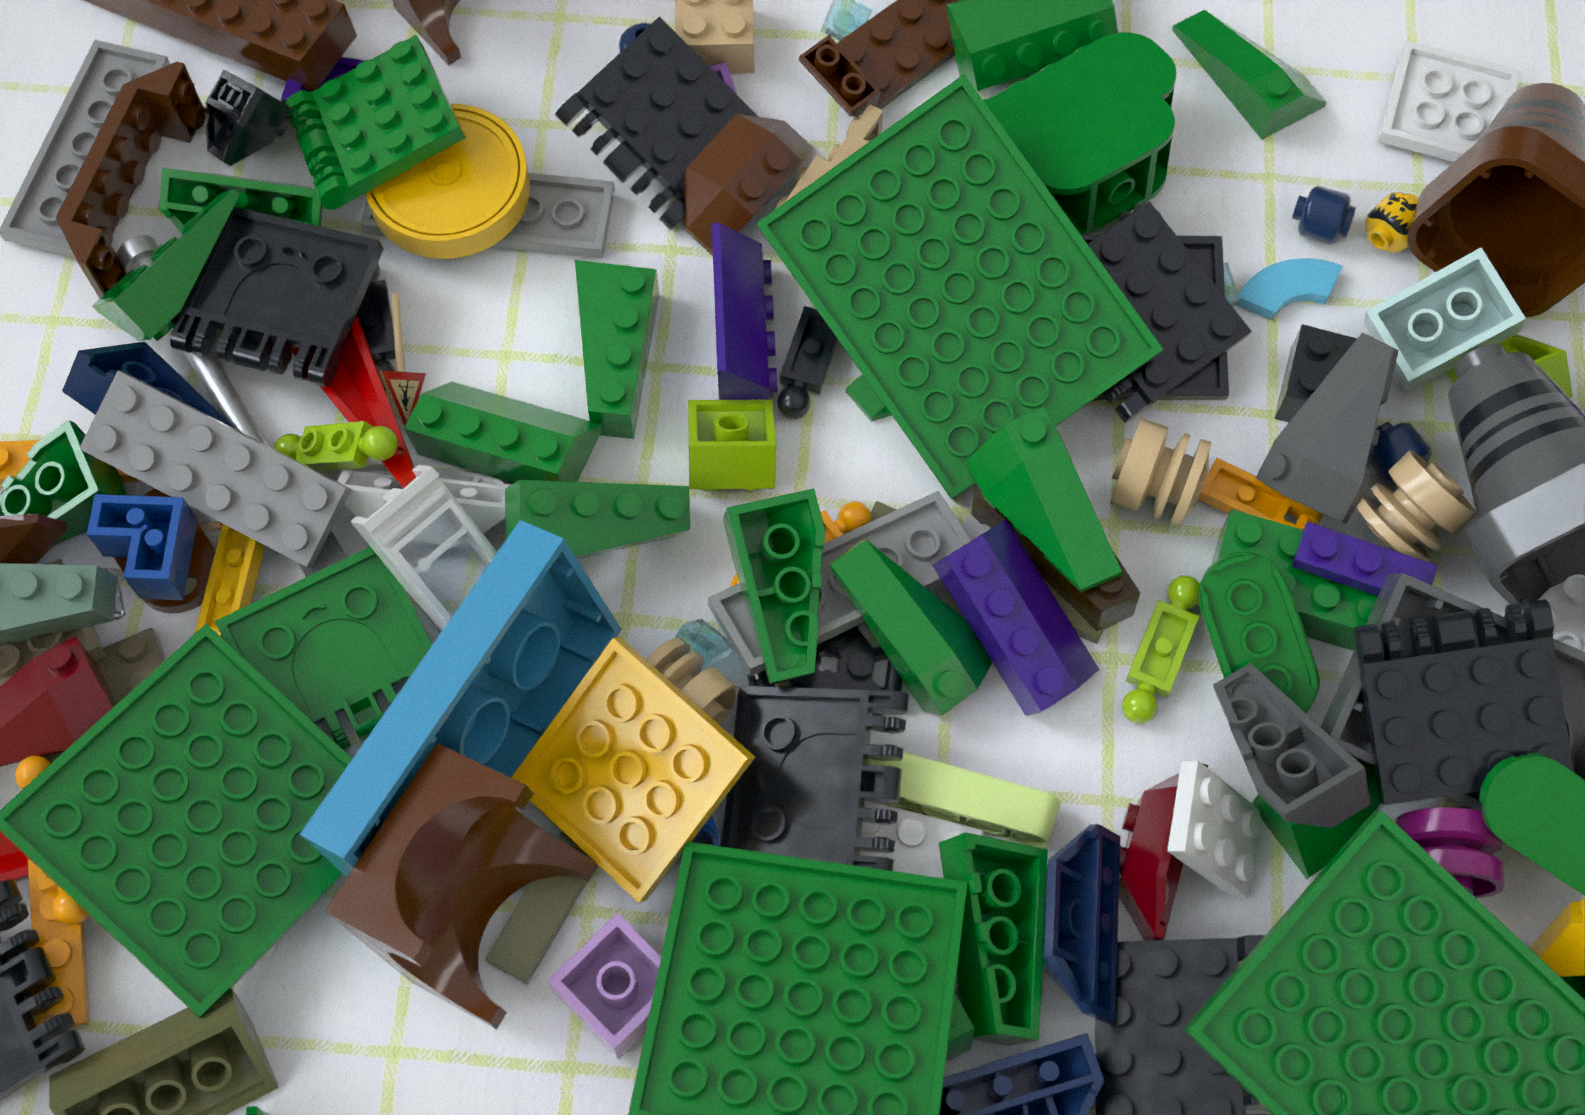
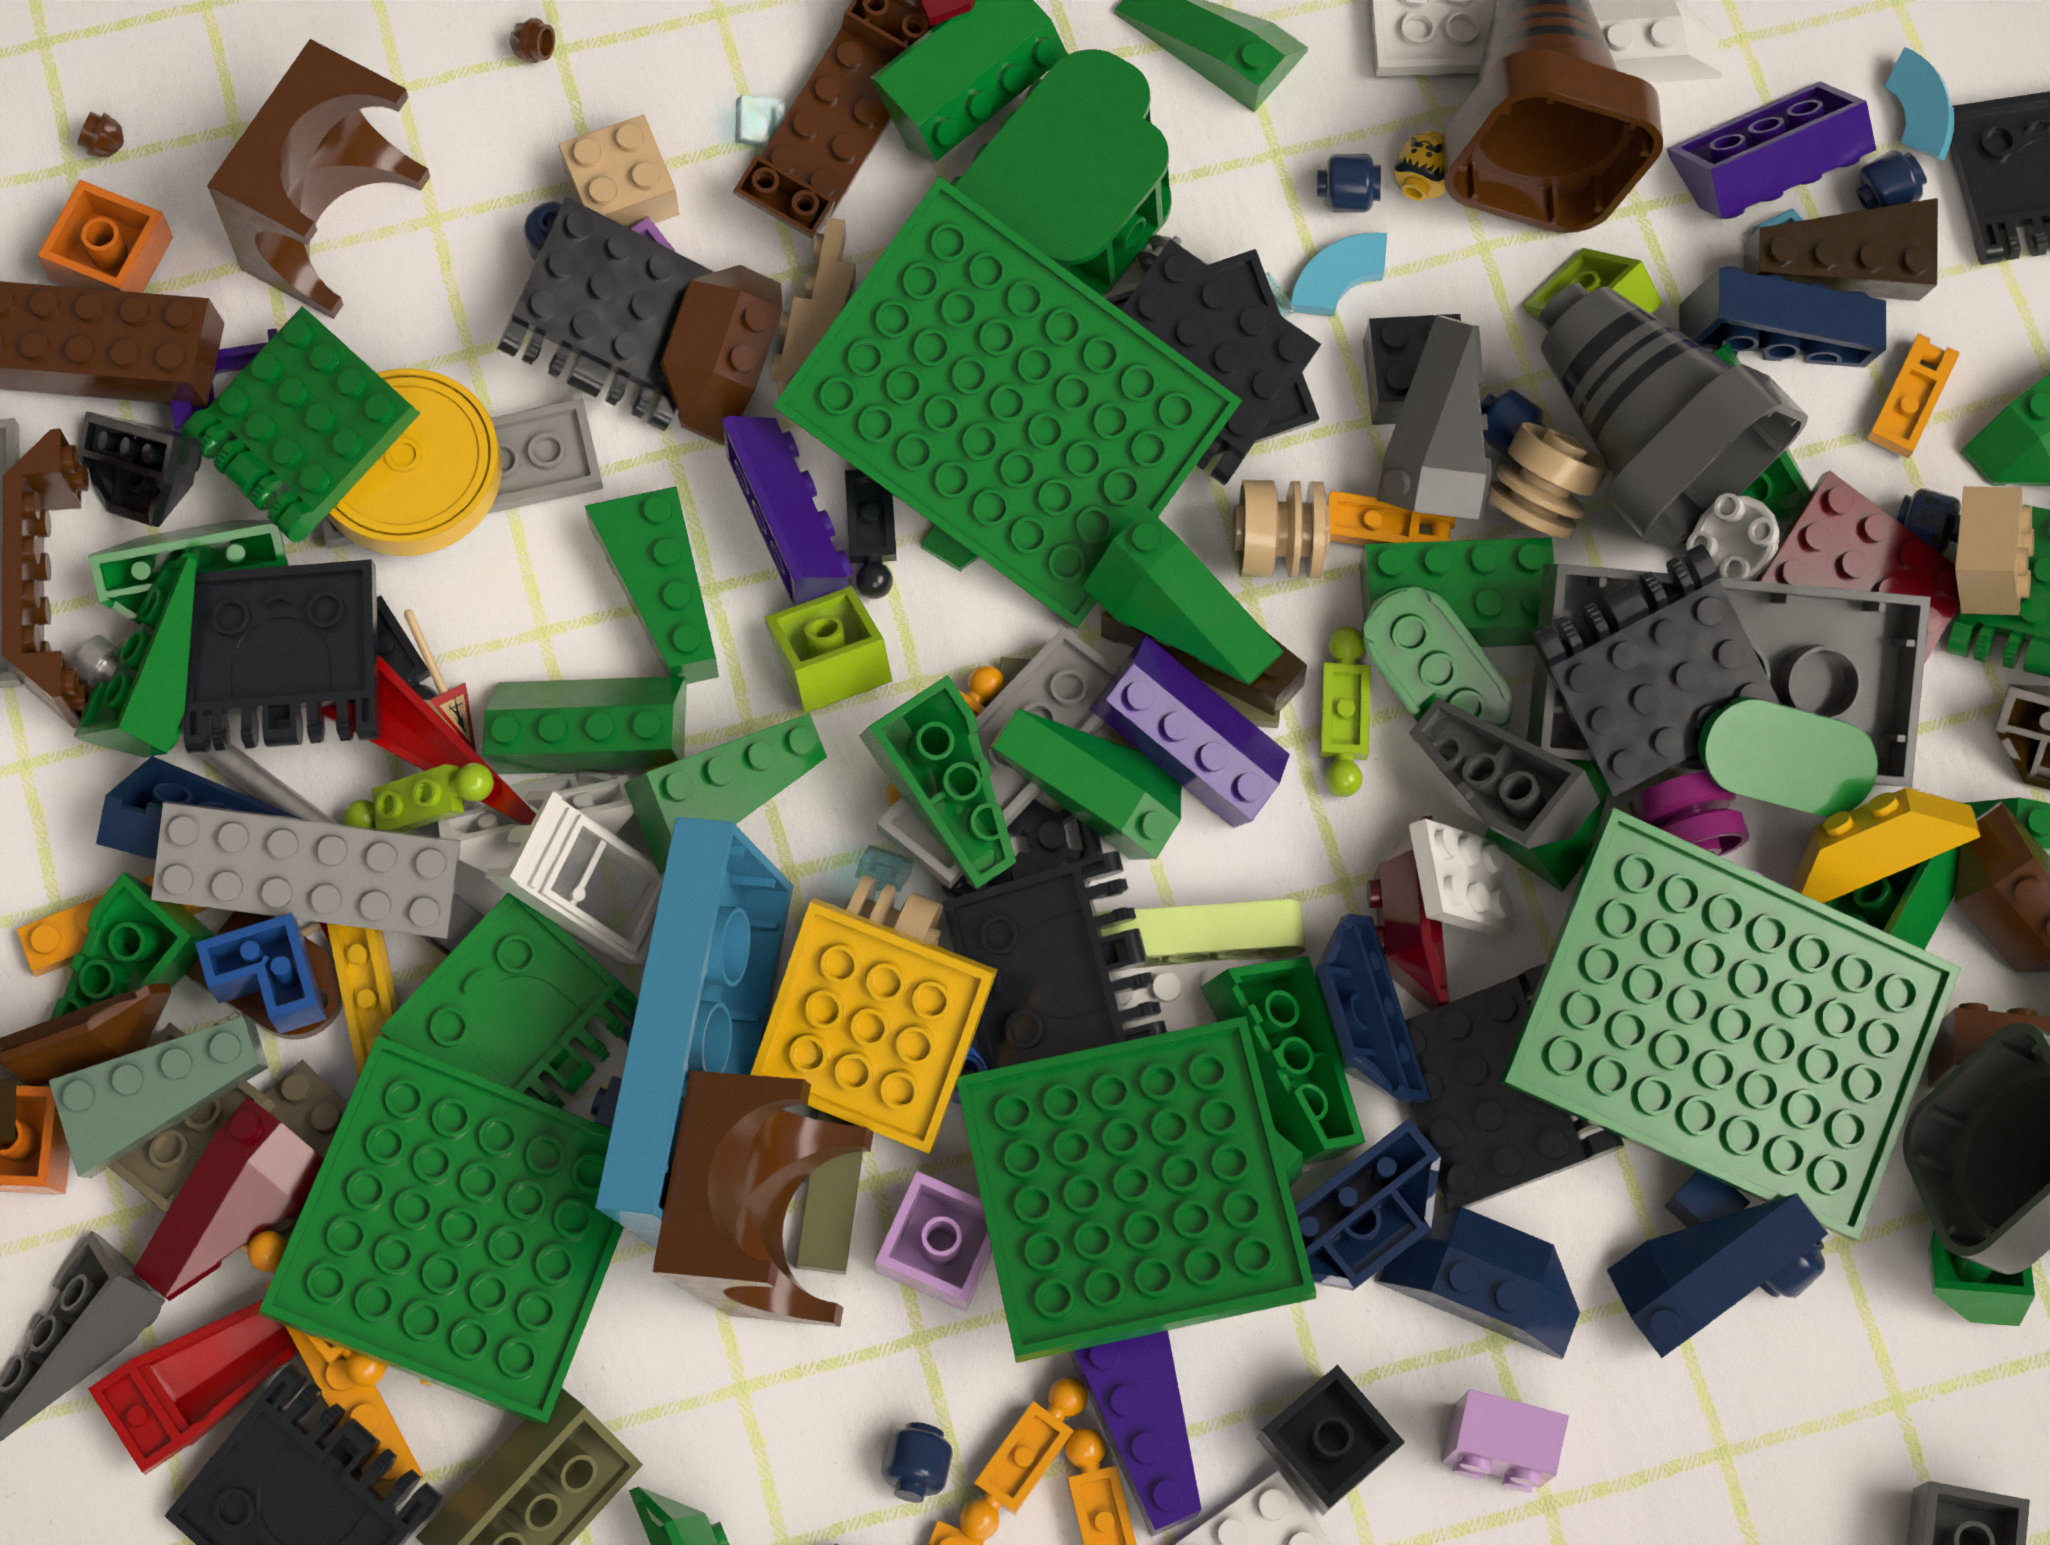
camera: 25 degrees left, 5 degrees up
dark purple plate [1291,521,1438,596] -> none
light aqua brick [1364,248,1526,393] -> none

